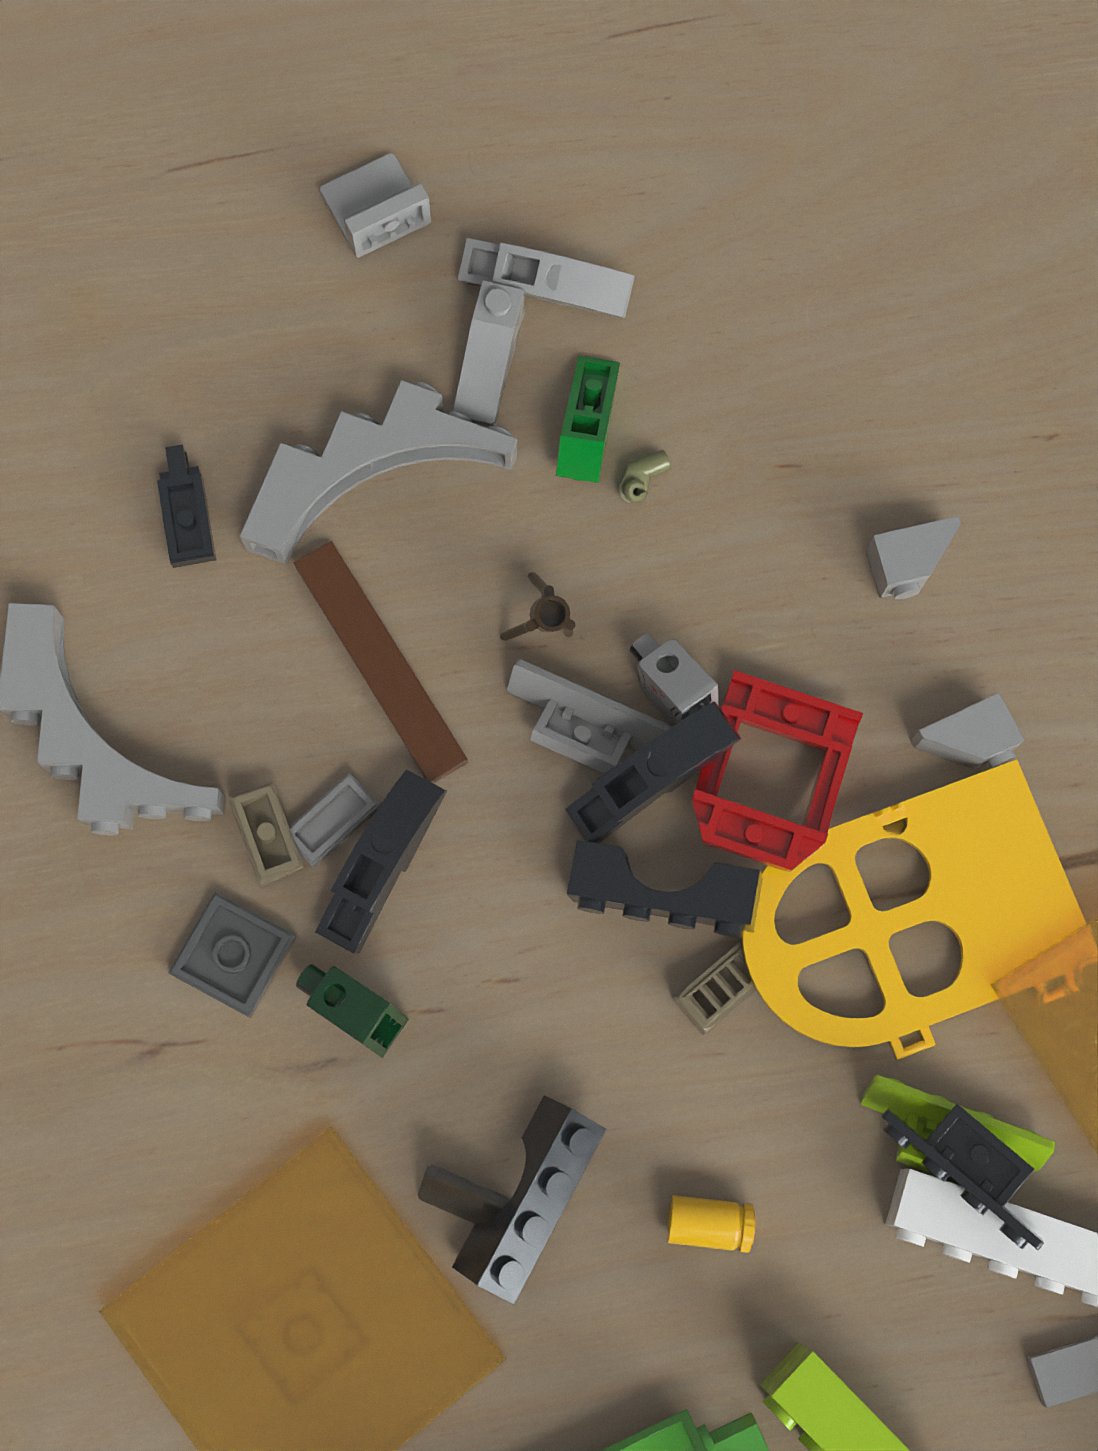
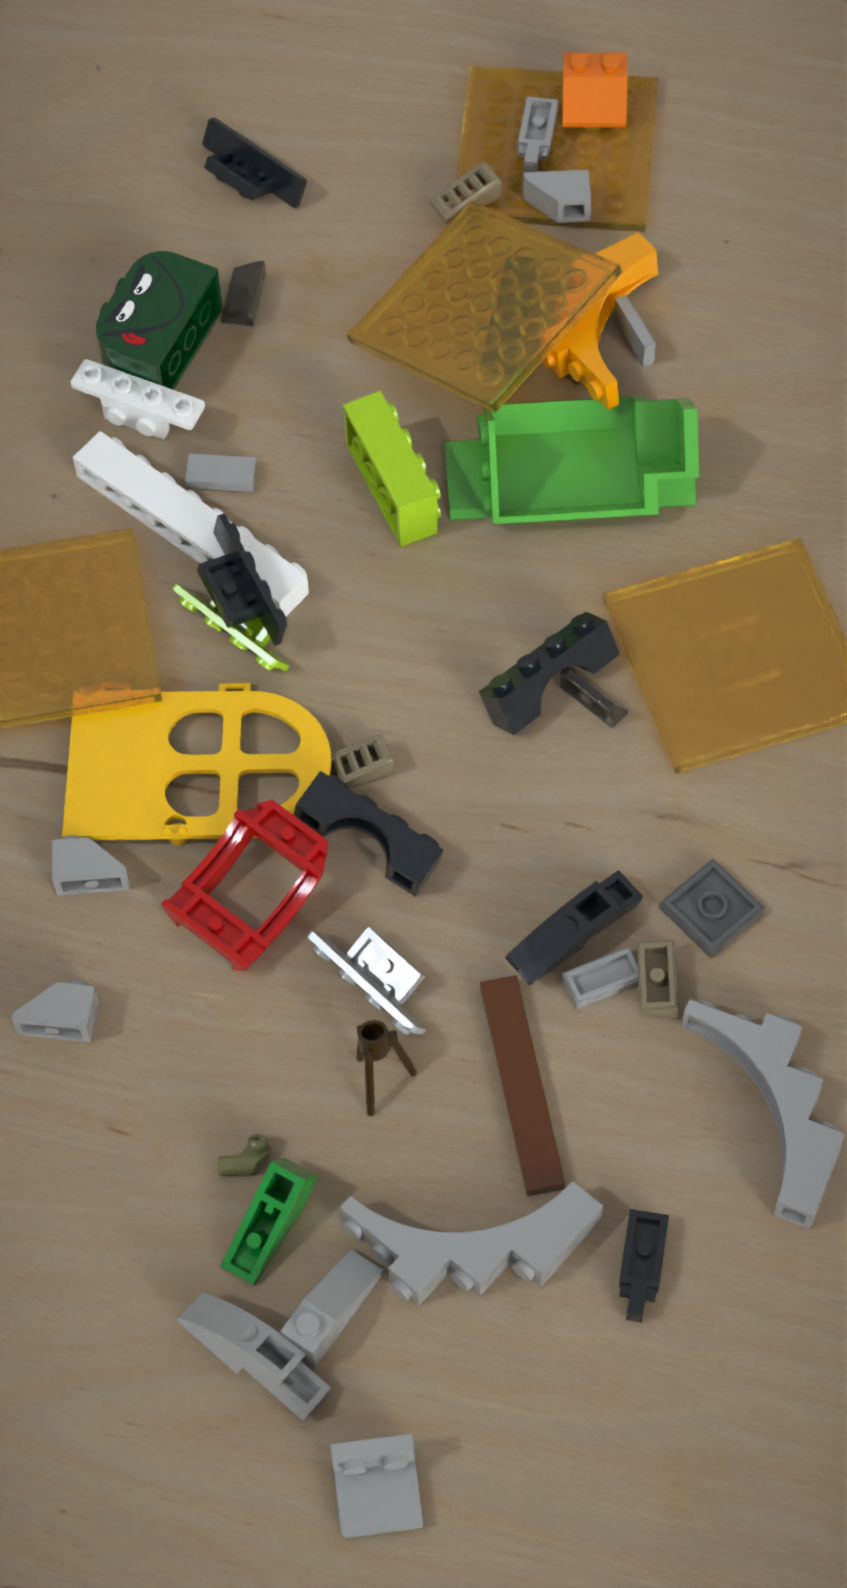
camera: 155 degrees left, 15 degrees down
dark green torso [296,964,409,1058] -> none
black slope [565,702,741,843] -> none
light grey torso [629,634,719,726] -> none
yellow piece [667,1195,755,1253] -> none

